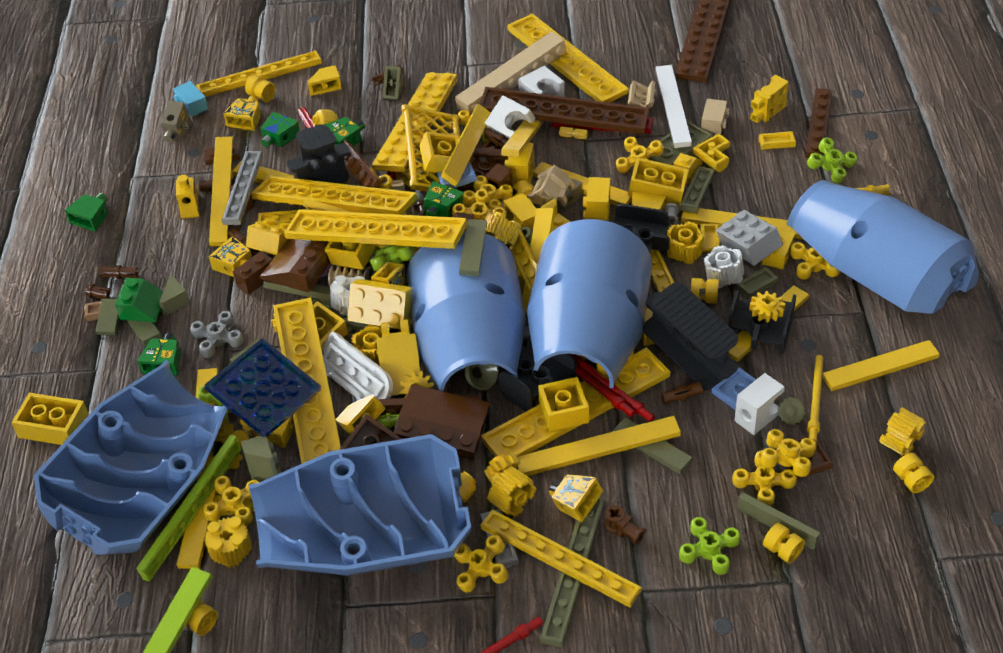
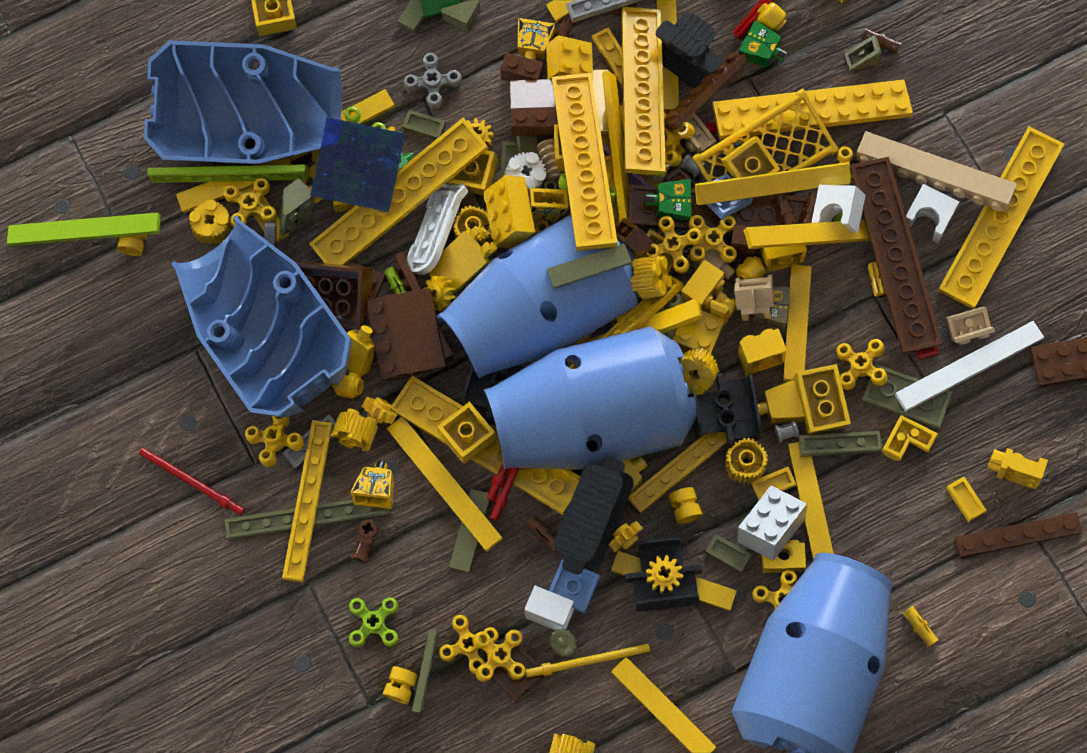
camera: 65 degrees right, 25 degrees up
green torso [138,333,181,376] -> none
yellow slope [336,395,386,435] -> none
yellow slope [673,153,703,184] -> none
tan brick [701,99,729,135] -> none
white brick [704,245,744,288] -> none
lime gear [807,137,858,184] -> none

